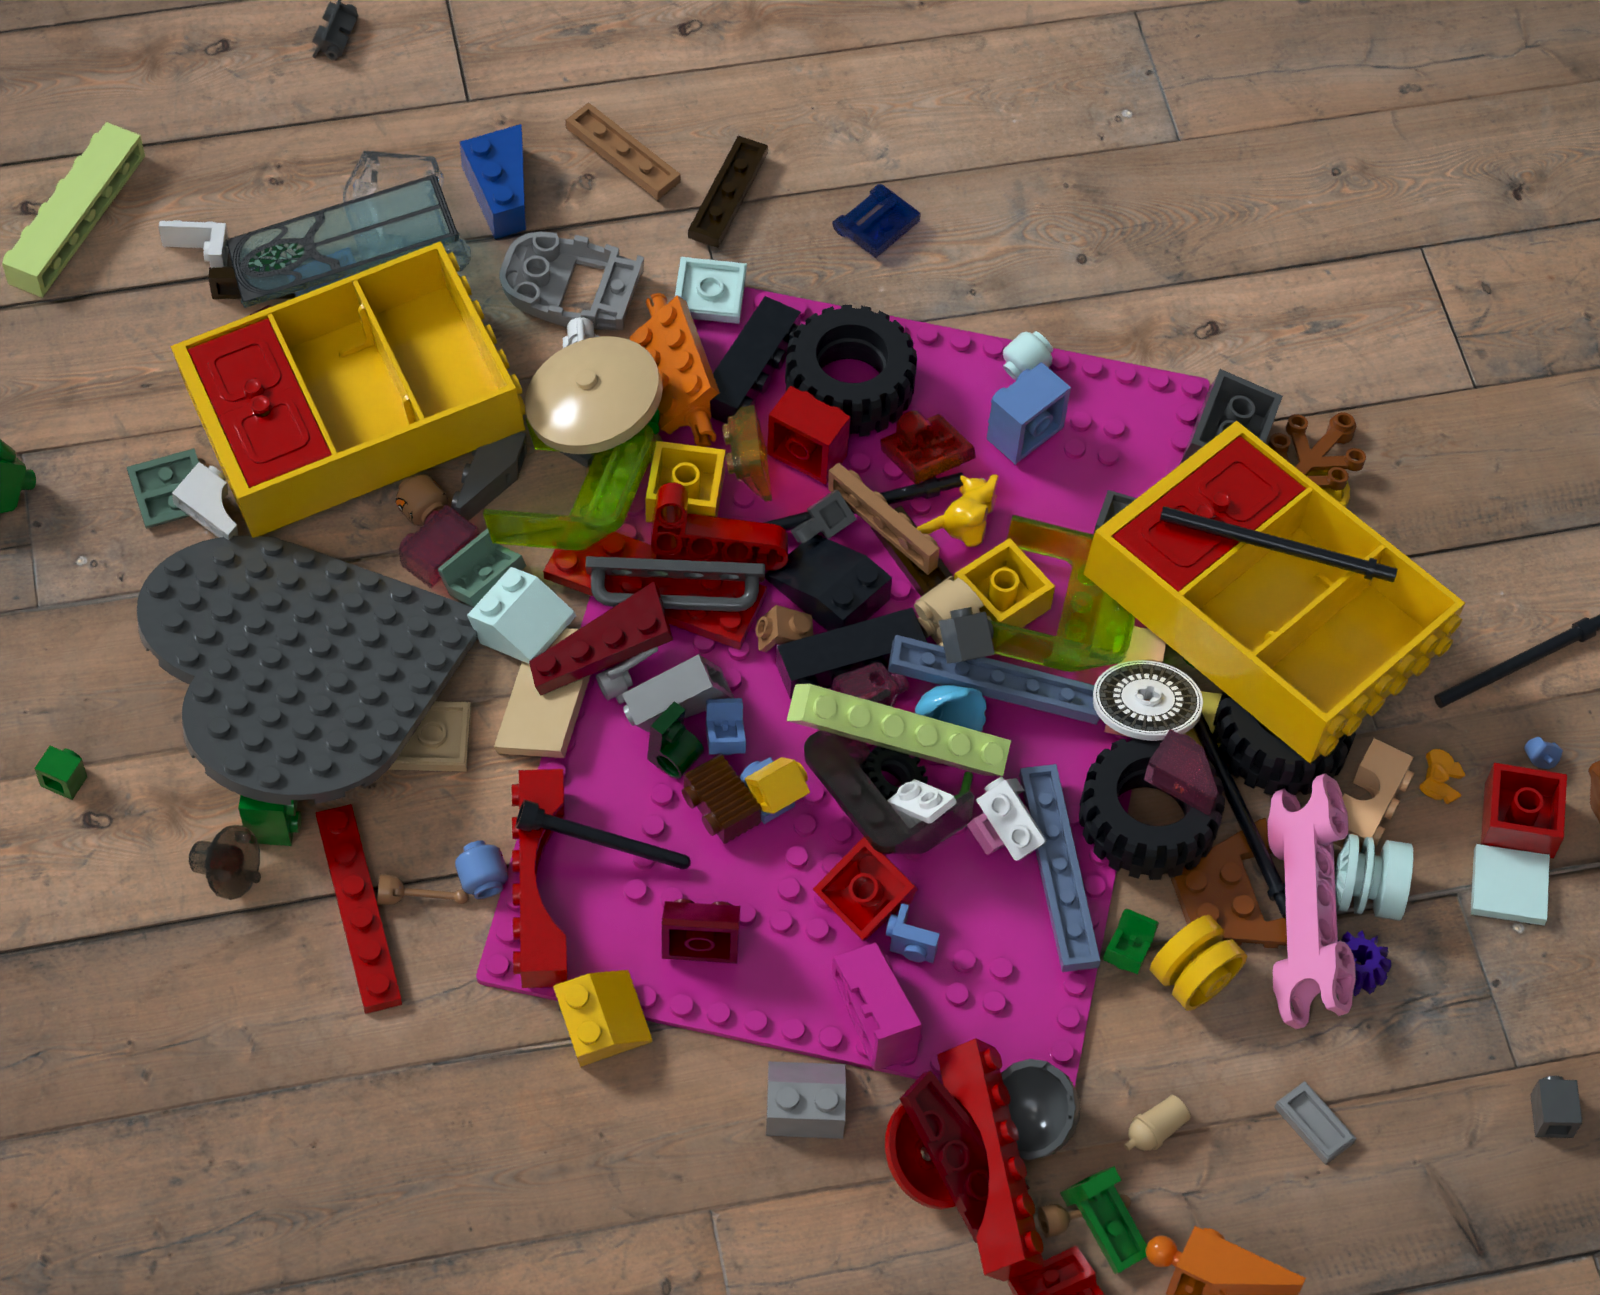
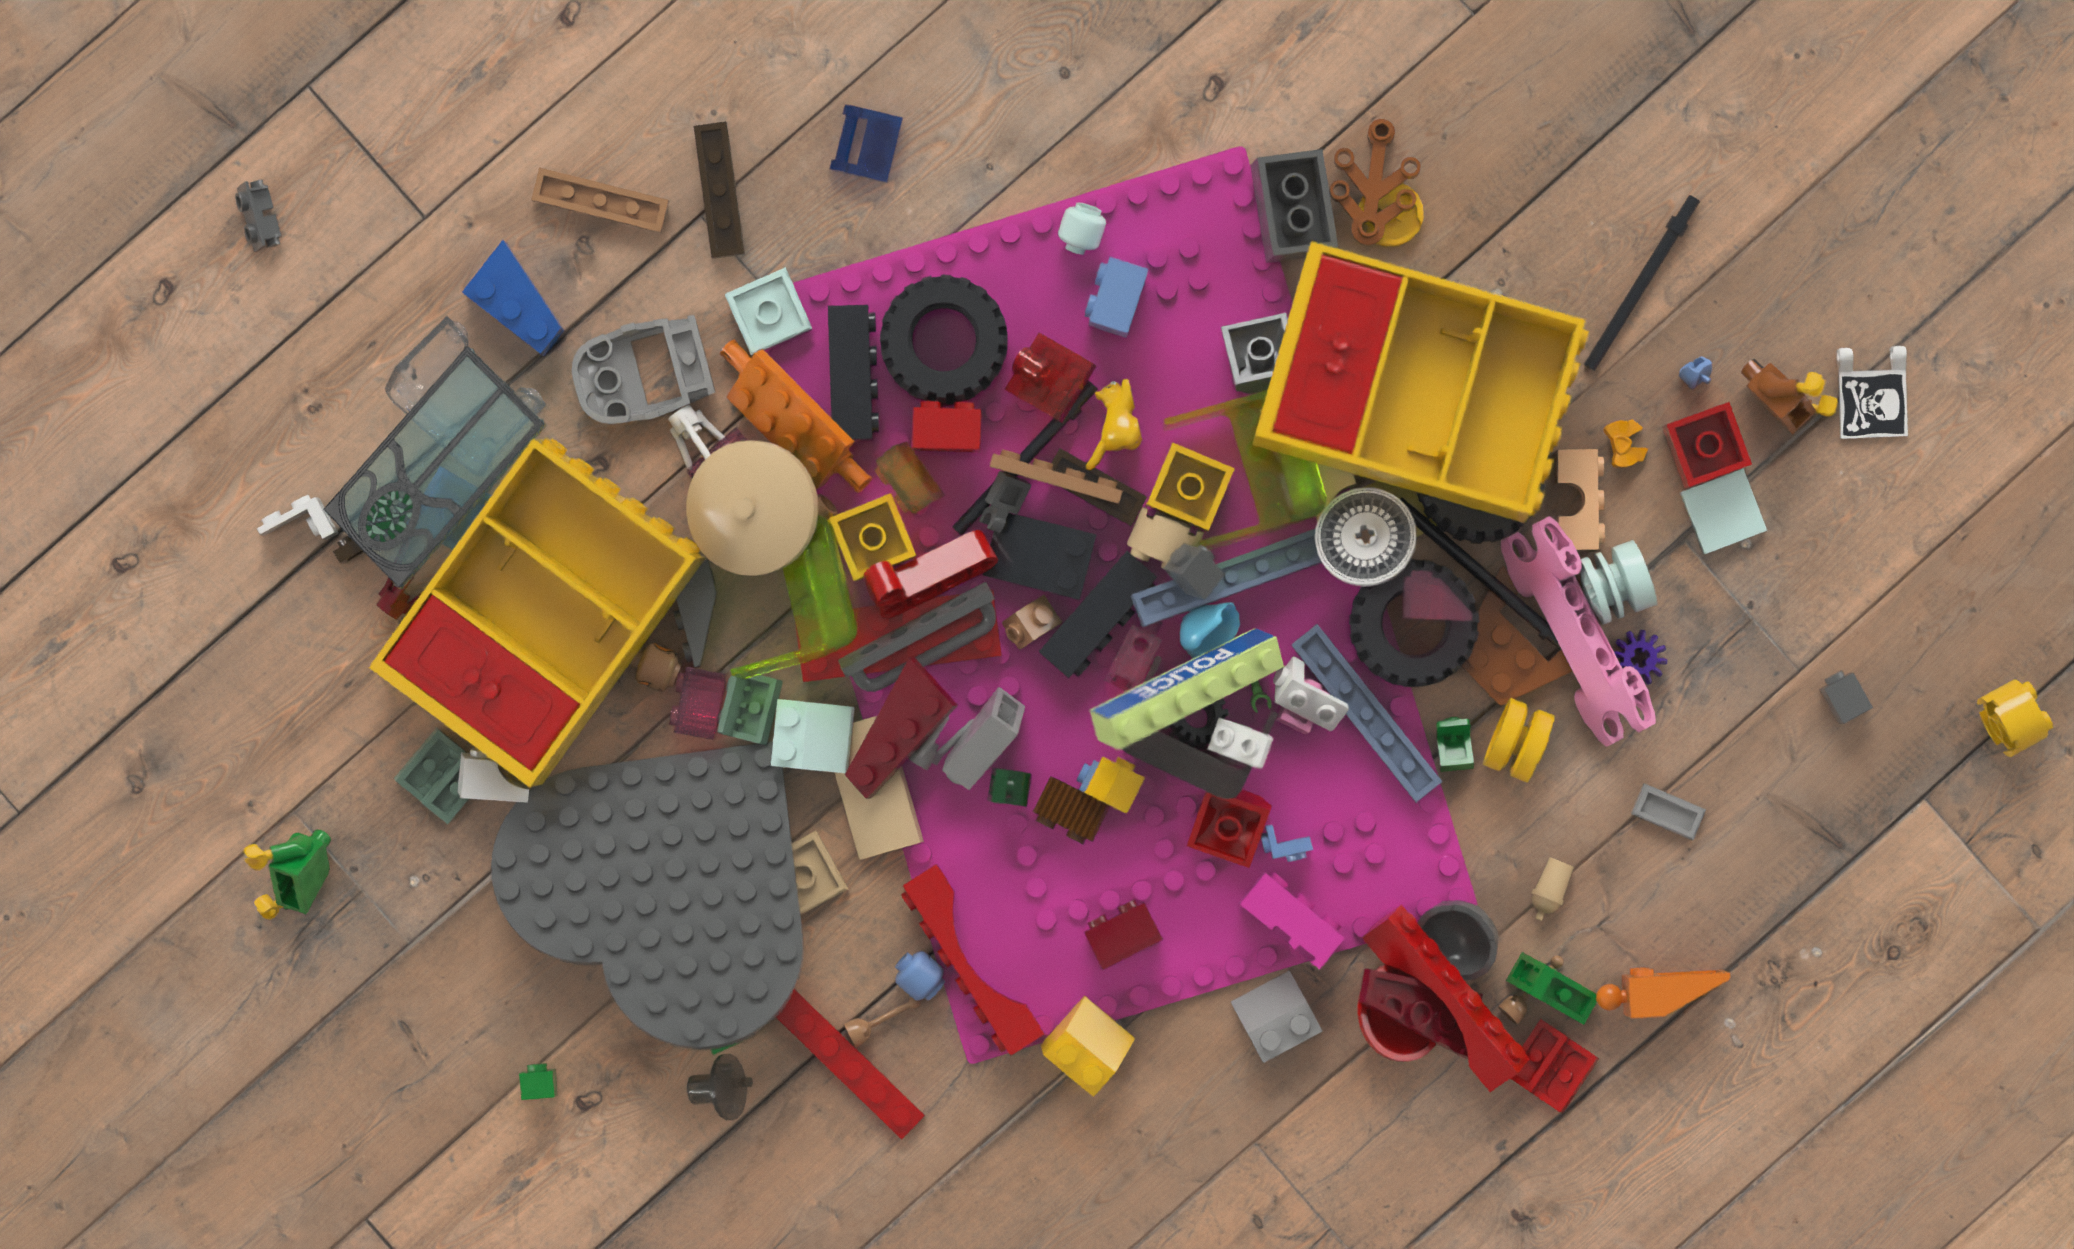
camera: 25 degrees left, 30 degrees up
yellowish green brick [2,122,145,298] -> none
black piece [515,799,691,869] -> none
medium blue bracket [706,698,746,755] -> none
black bar [1160,506,1397,582] -> none

